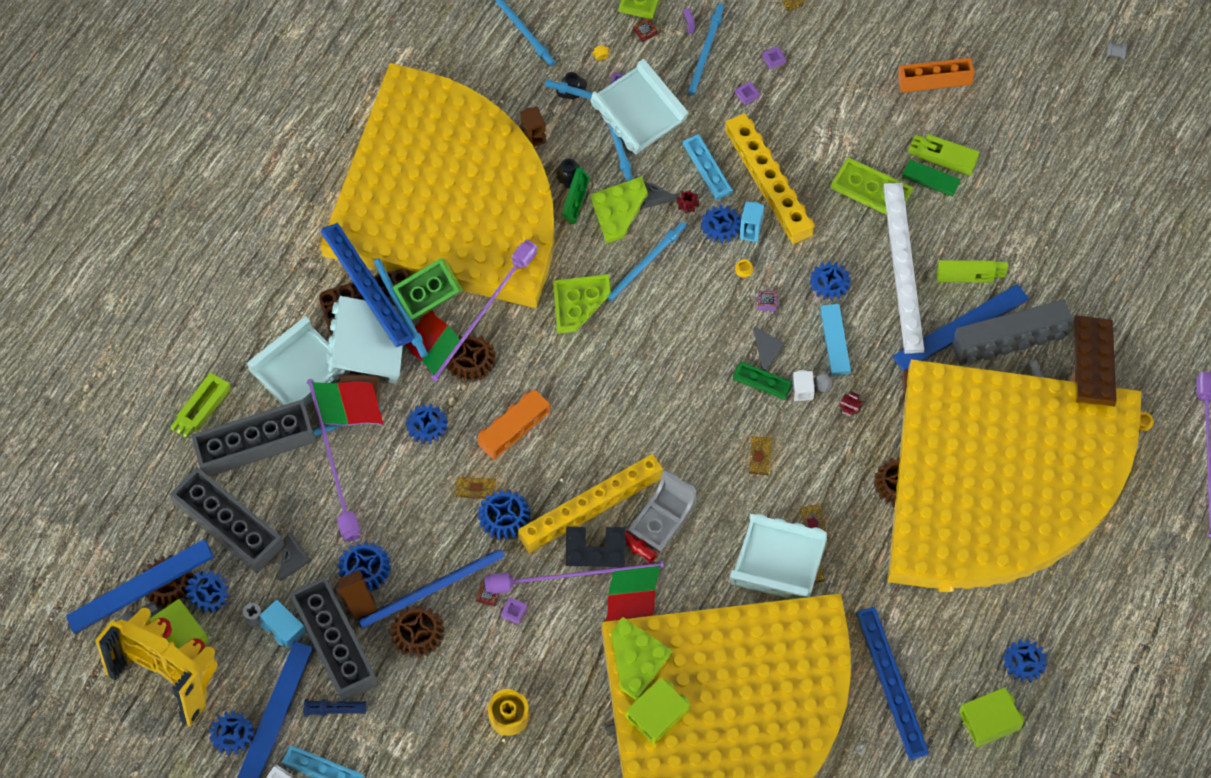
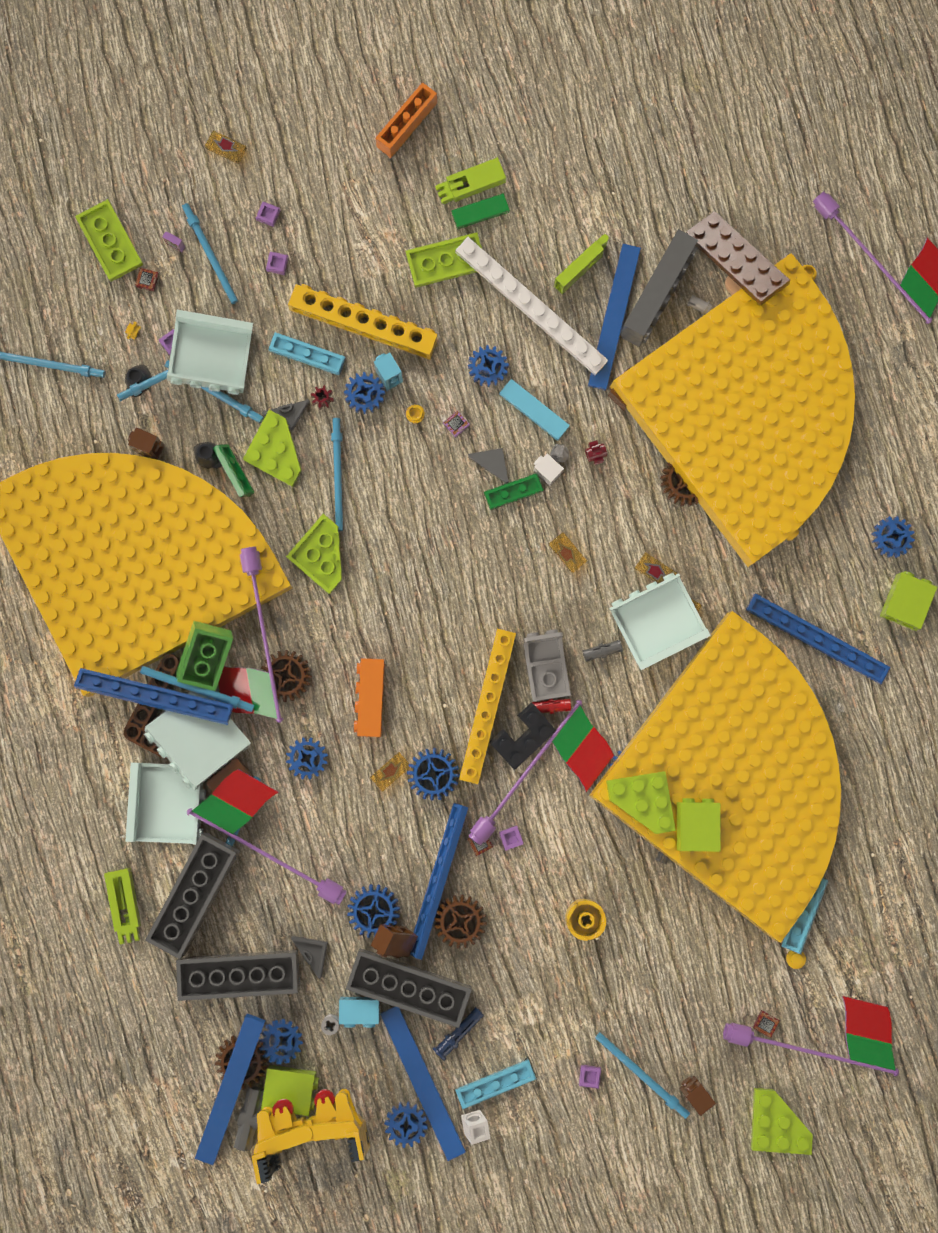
camera: 50 degrees left, 20 degrees up
none -> dark grey pin [582,640,623,662]

